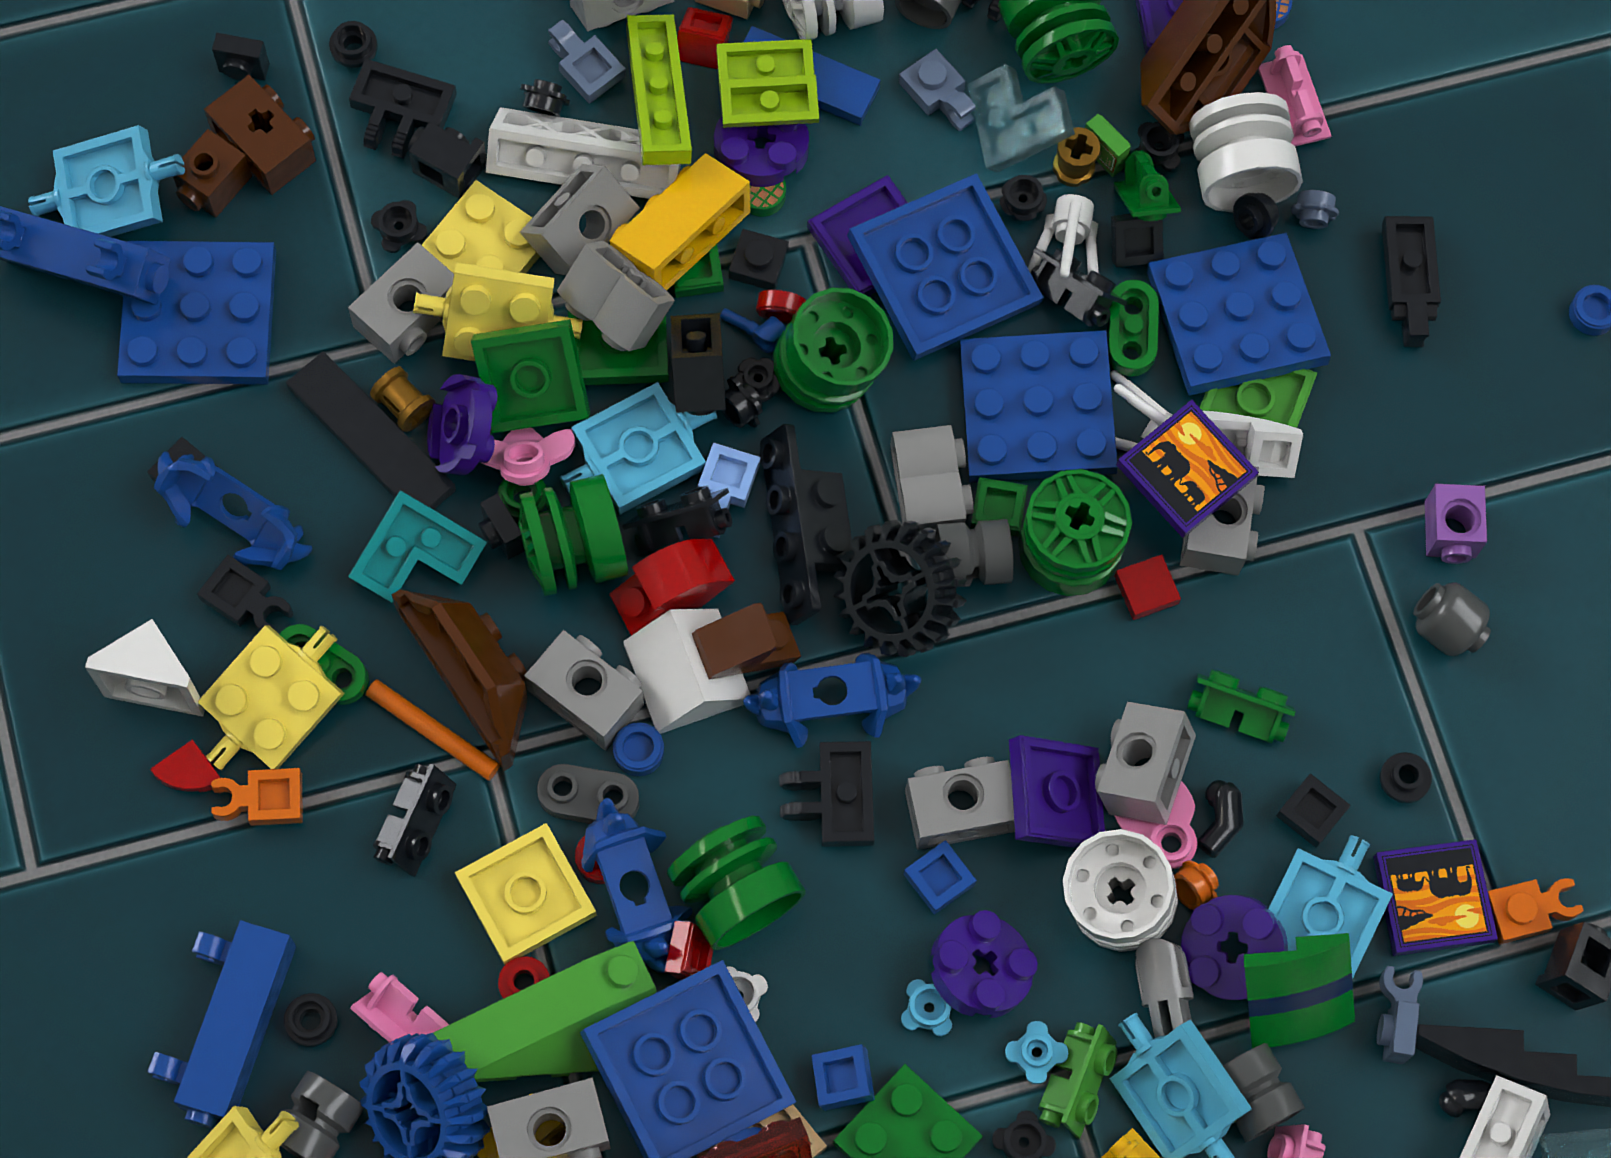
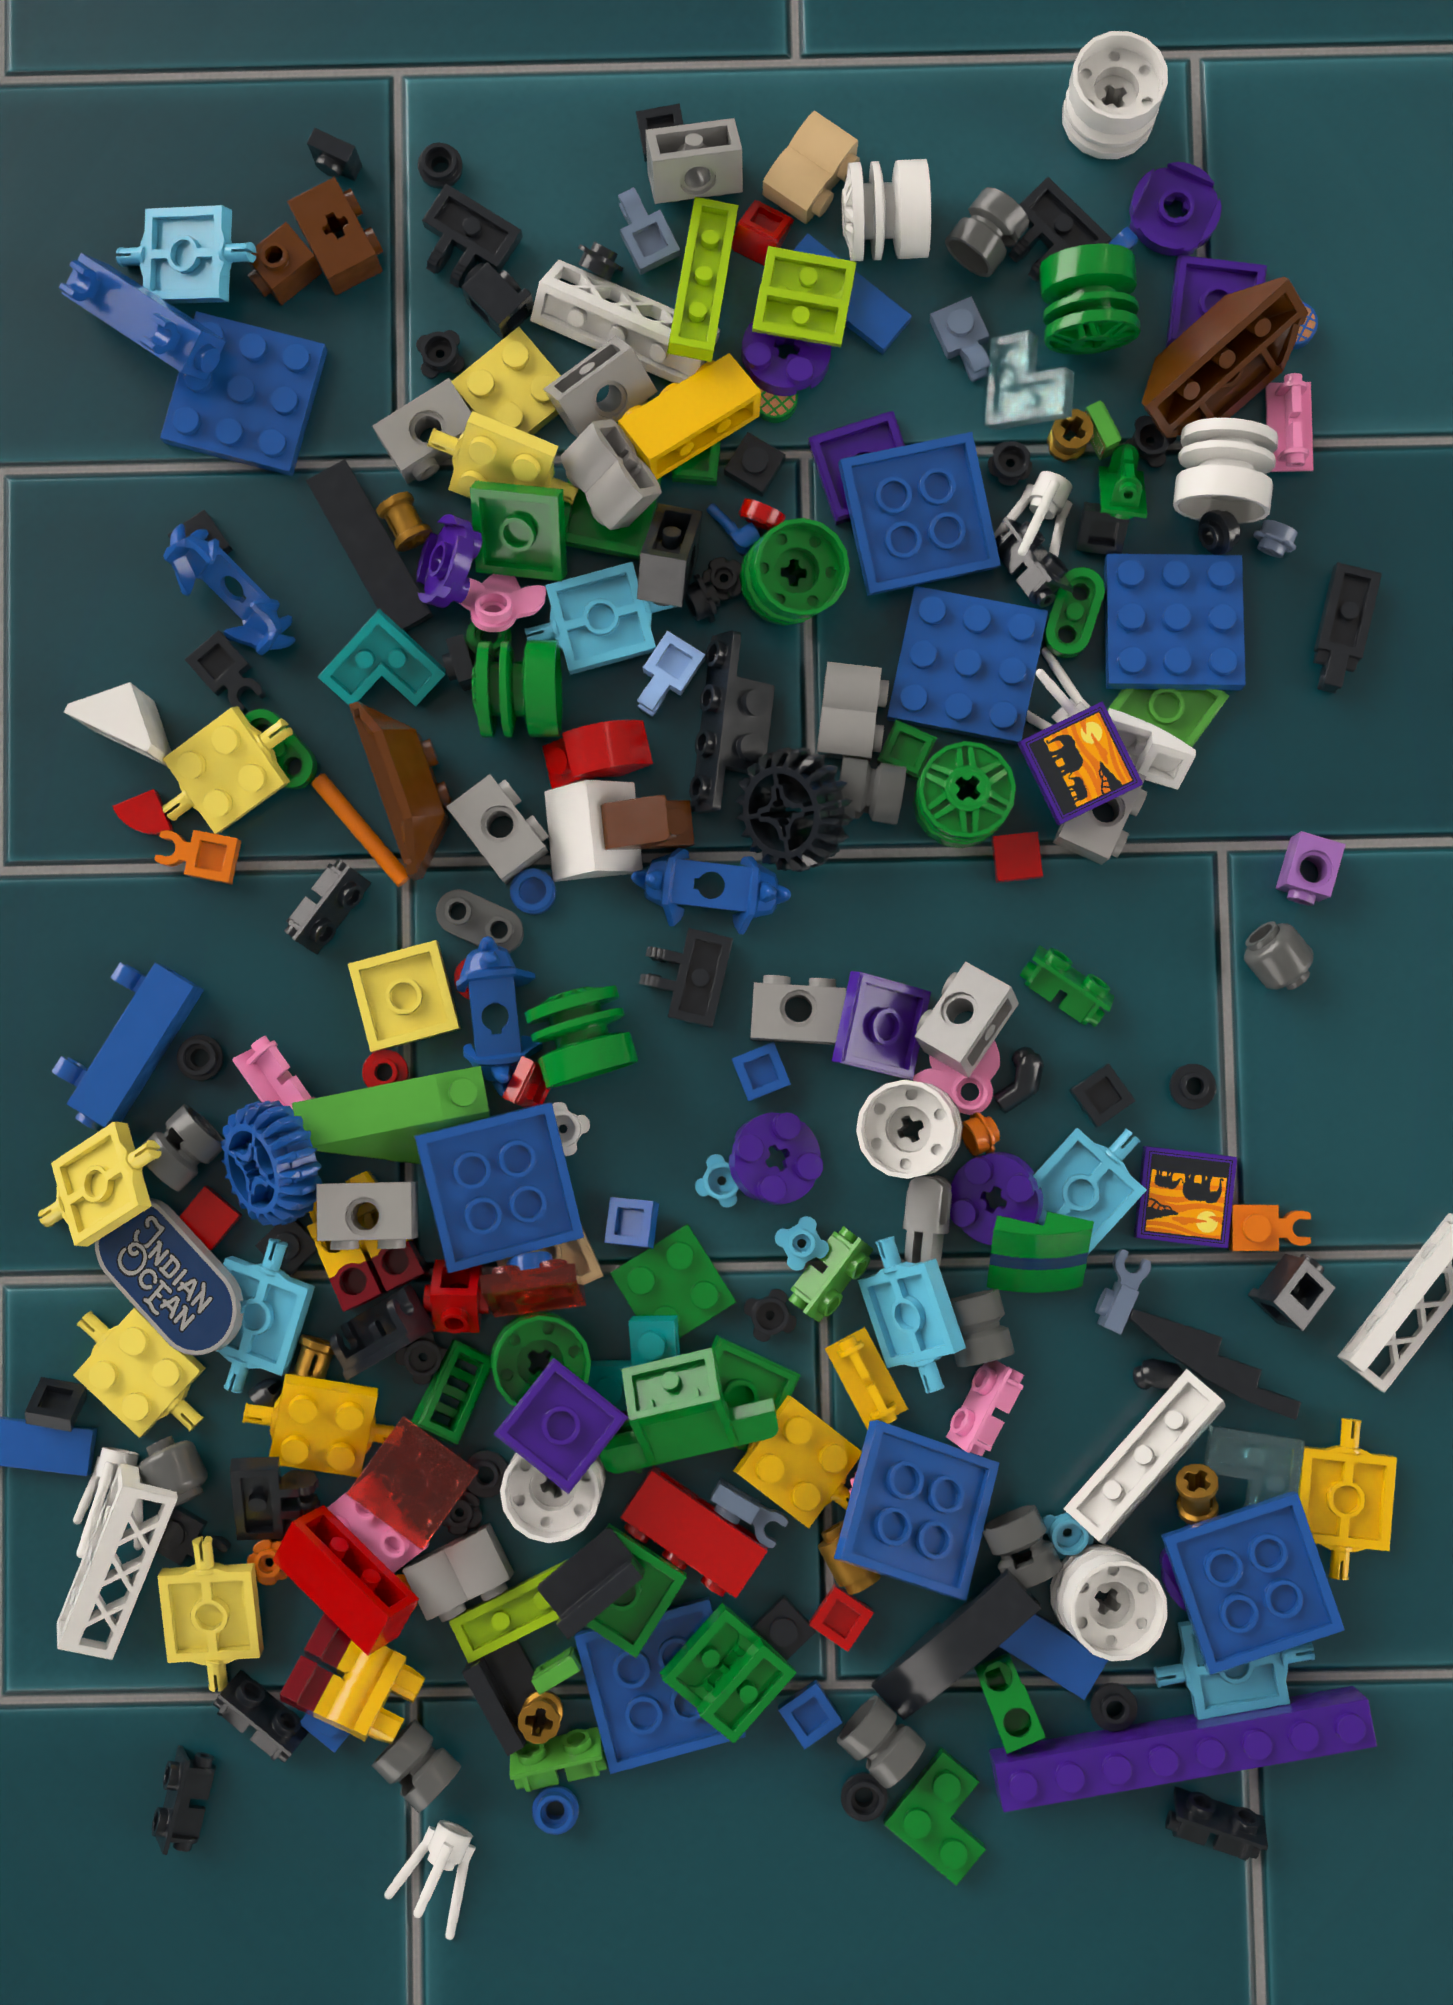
camera: 25 degrees right, 15 degrees up
black hinge [622,485,732,554] -> none

